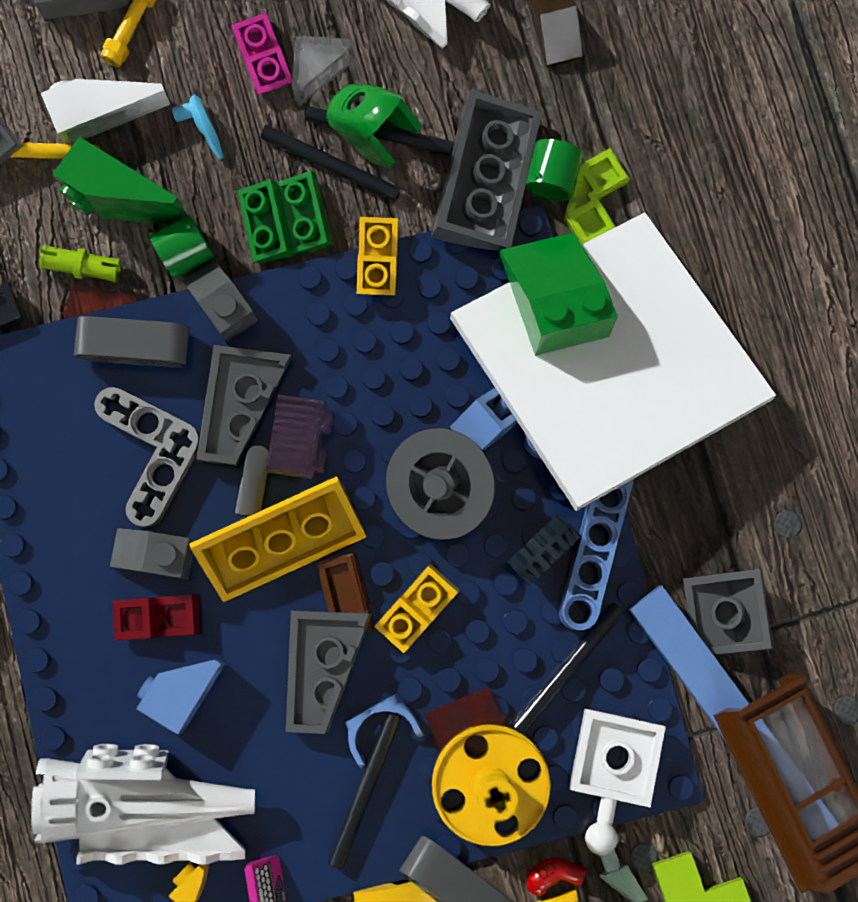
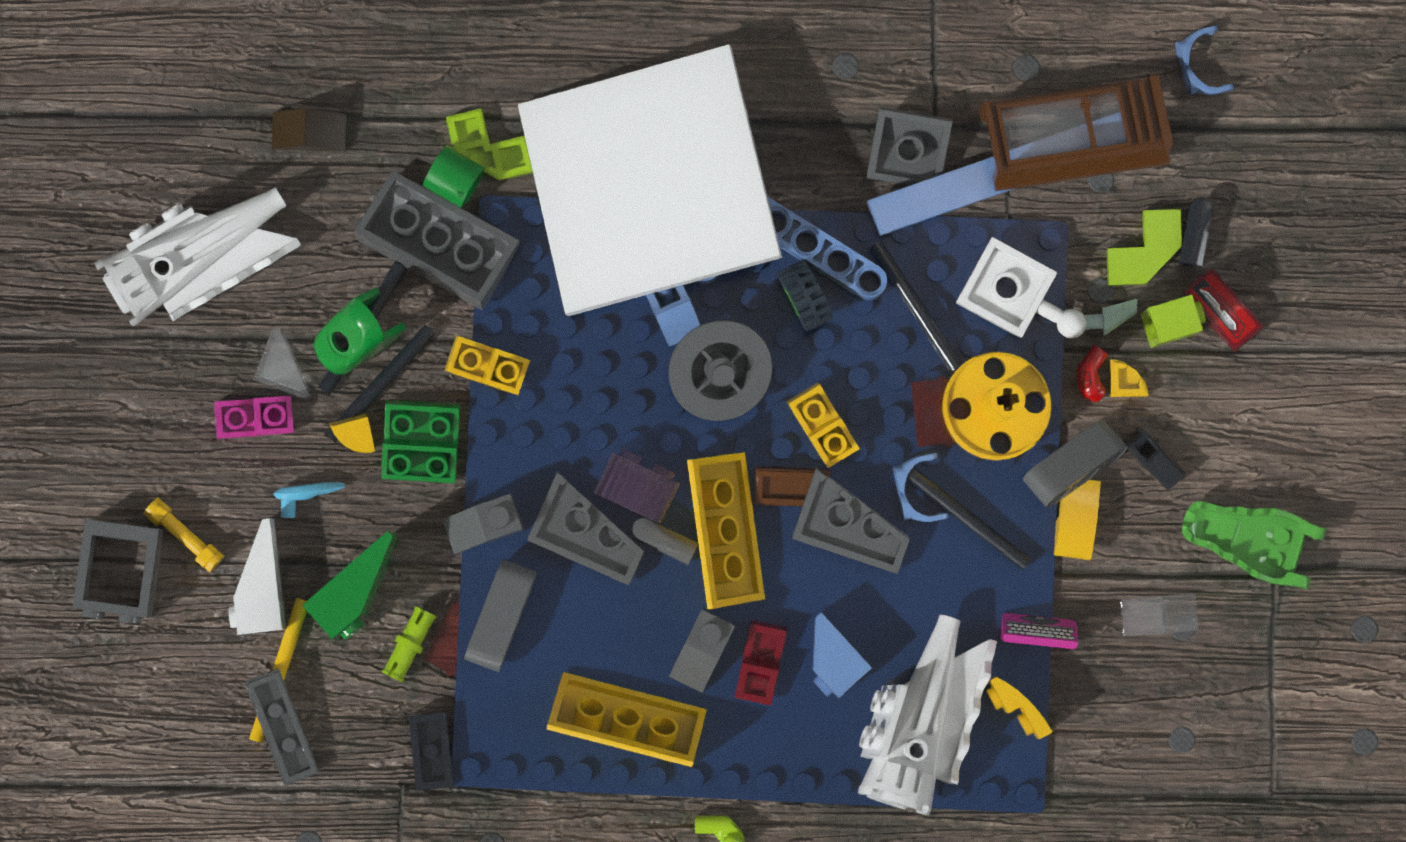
camera: 70 degrees left, 5 degrees up
light grey beam [94,387,200,528] -> none
green piece [149,213,215,279] -> none
green slope [499,233,618,356] -> none
none -> yellow tile [329,414,375,453]
none -> yellow slope [547,672,707,767]

